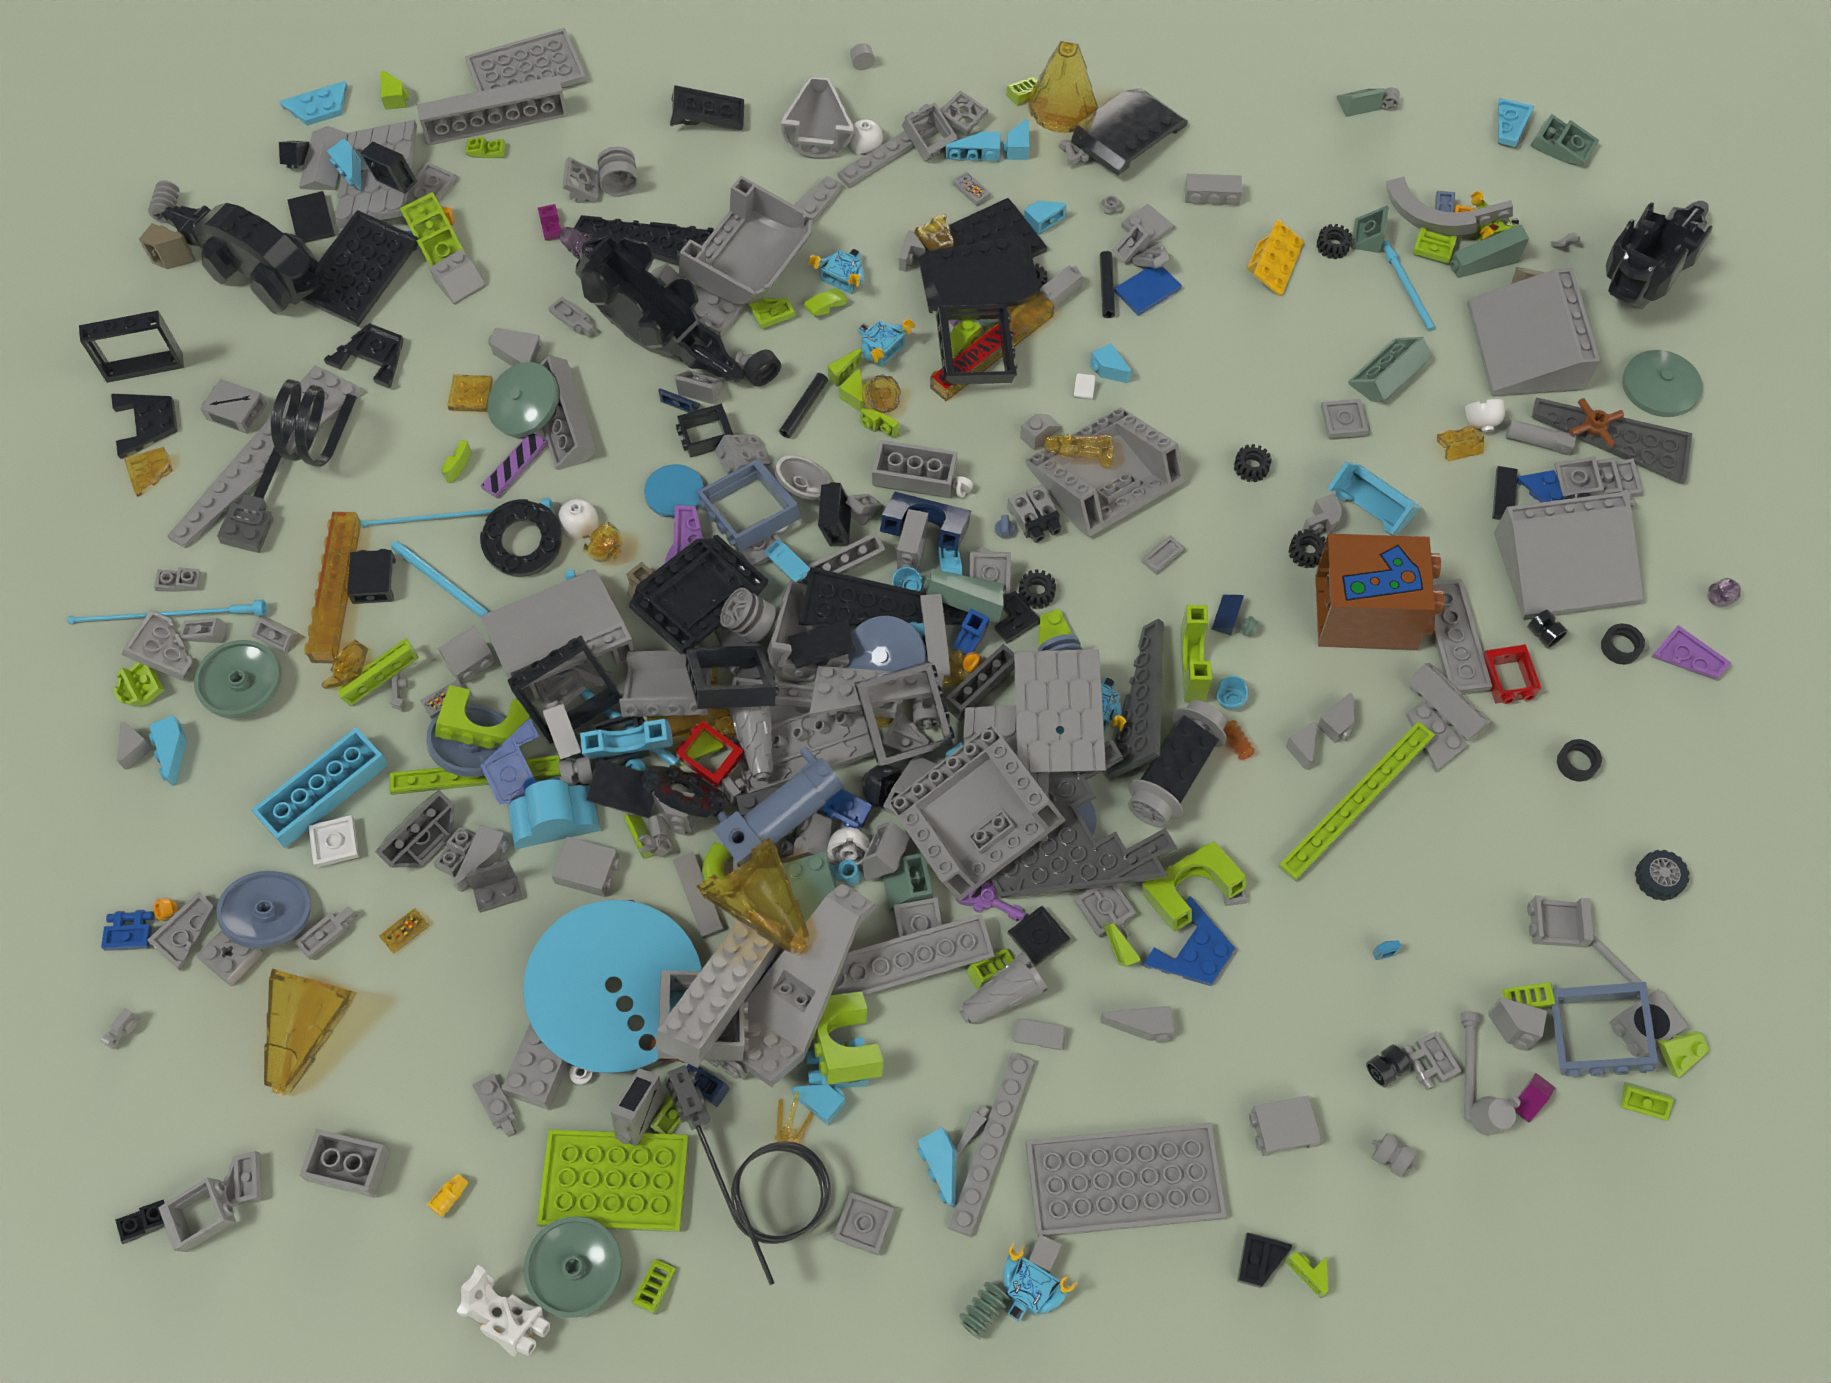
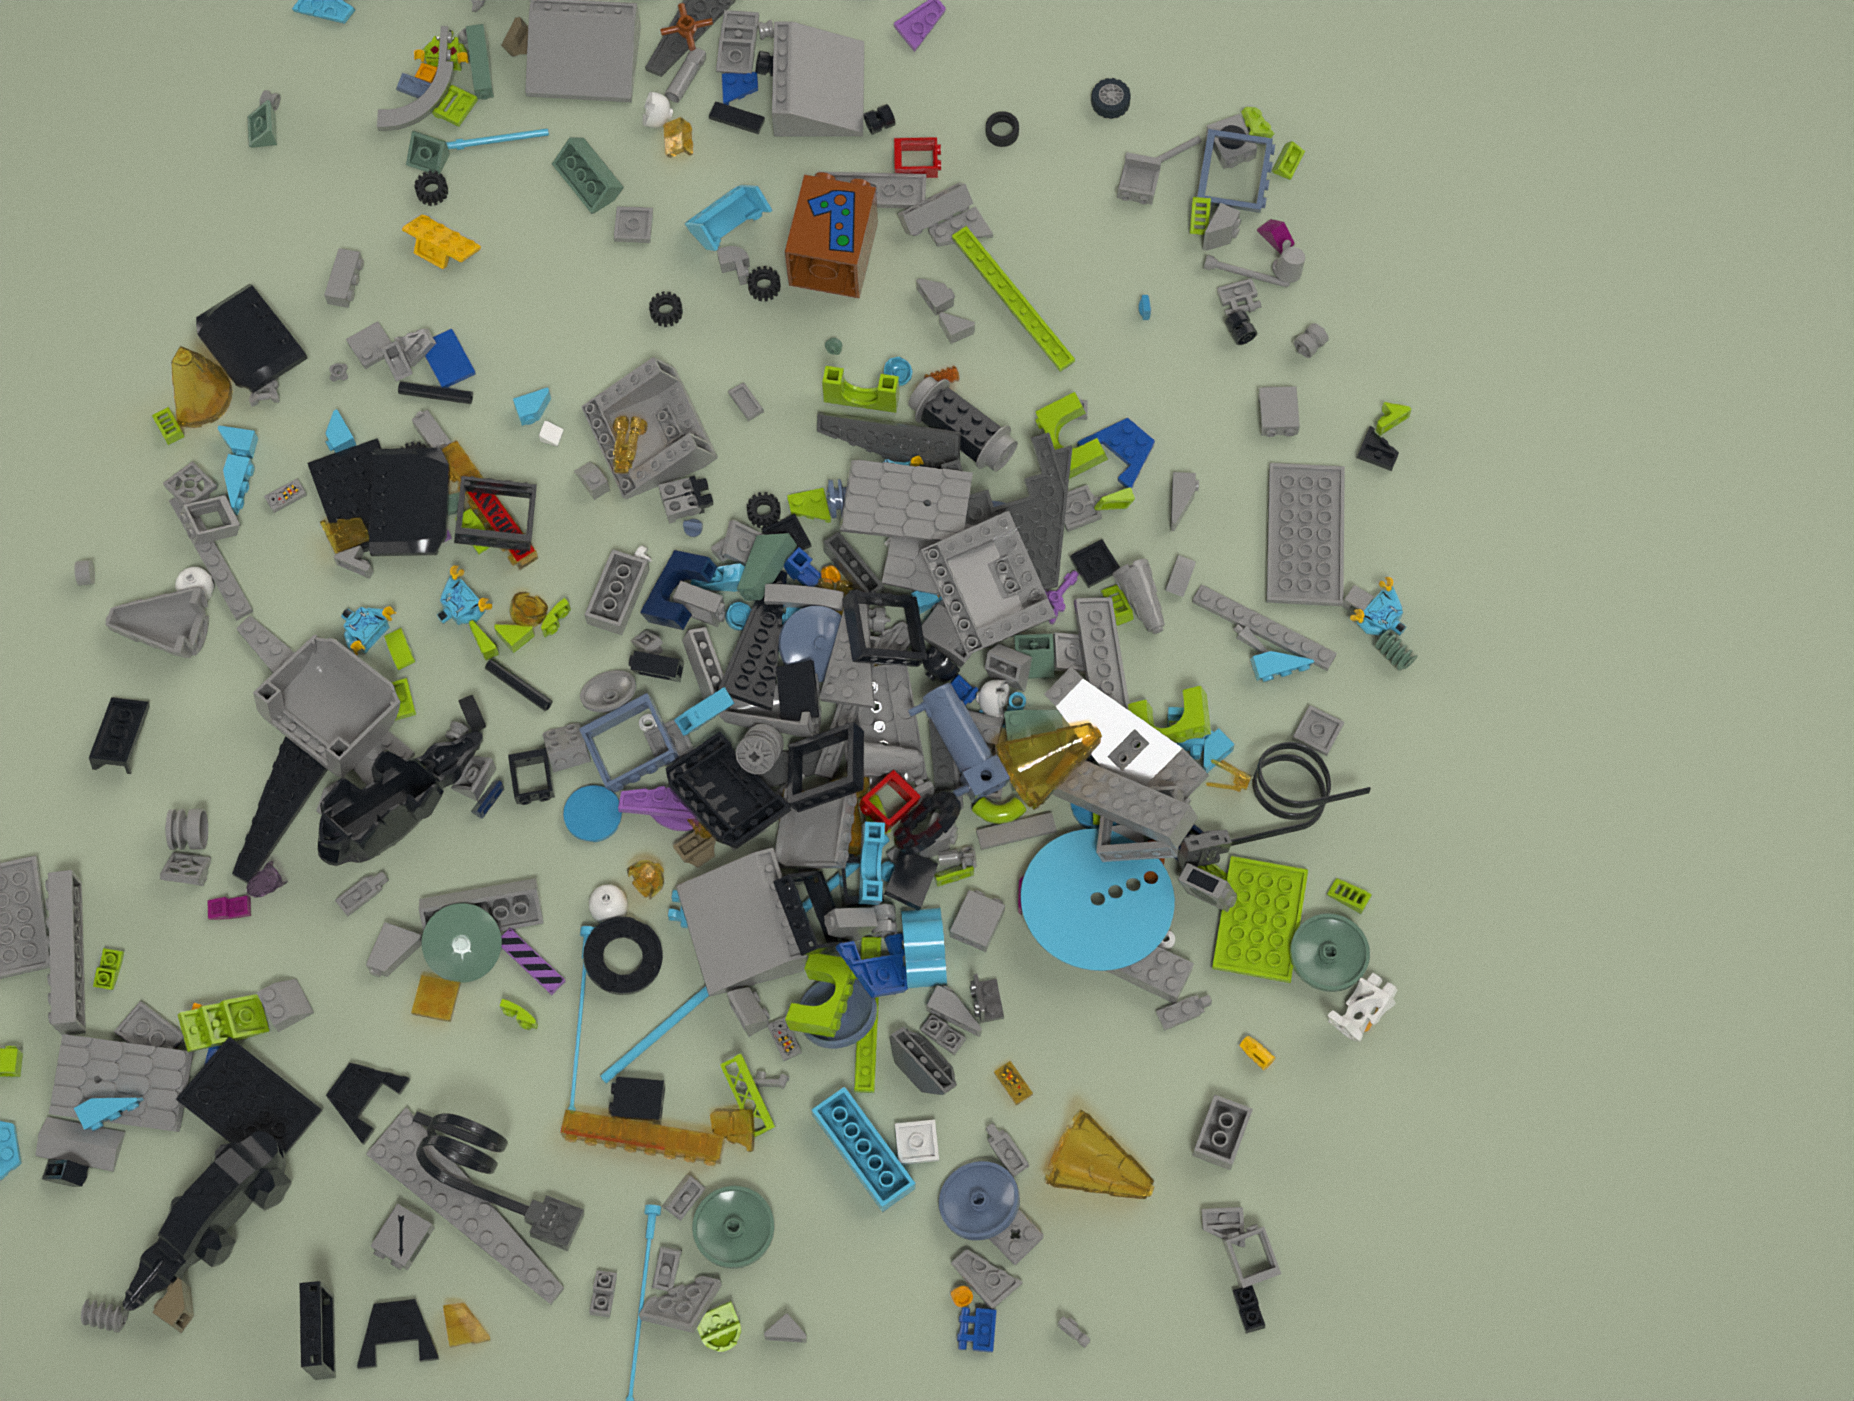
camera: 80 degrees left, 5 degrees up
medium azure slope [149,715,187,786] -> none
black tile [287,191,335,243] -> none
black window [360,141,417,194] -> none
dark blue slope [1211,595,1244,636] -> none
black tyre [1601,623,1645,665] -> none

